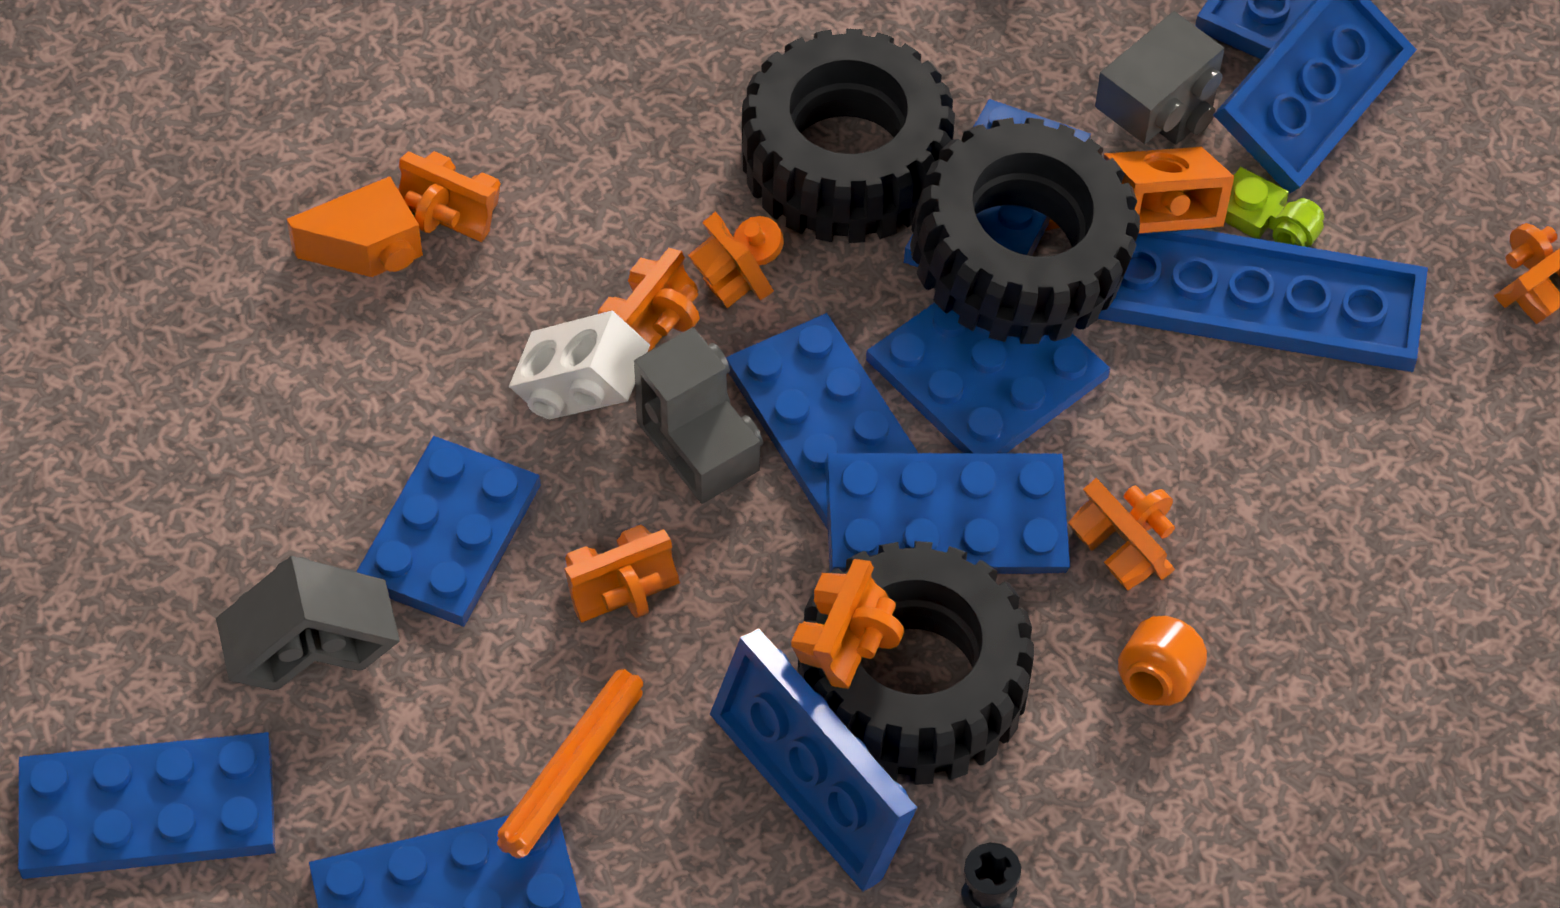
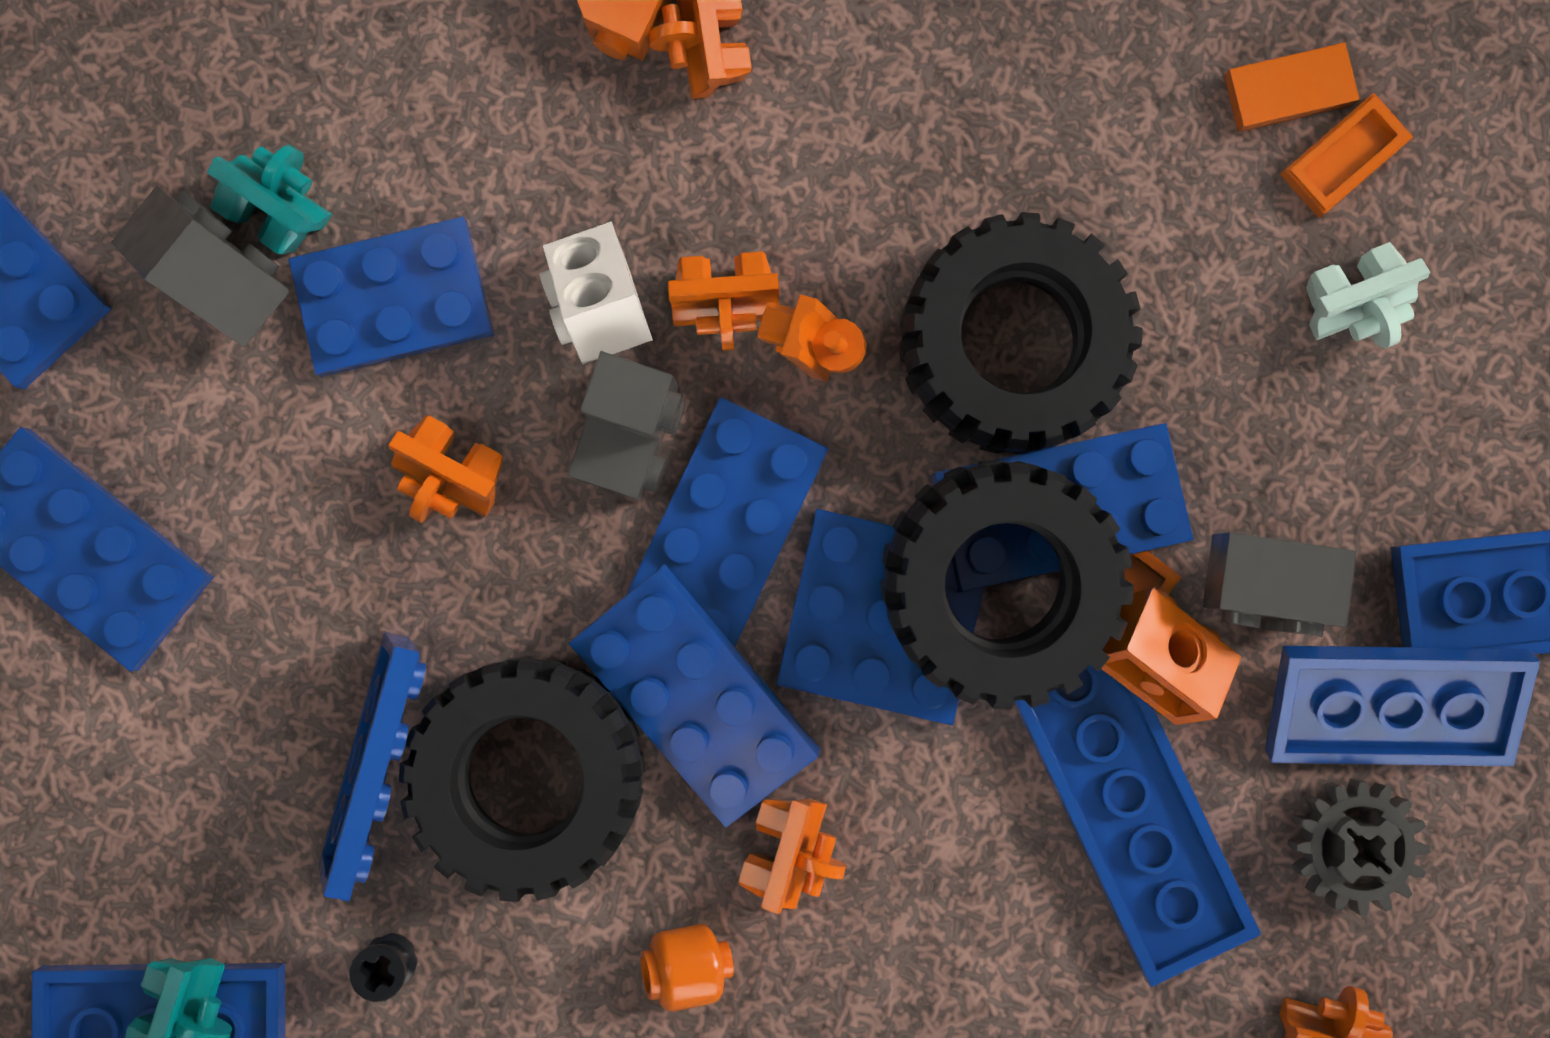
camera: 50 degrees right, 30 degrees up
orange axle [497,669,643,859] -> none
orange hips [791,559,904,689] -> none
lime plate [1225,166,1324,247] -> none
none -> teal hips [206,144,332,255]
none -> dark grey gear [1288,778,1430,916]

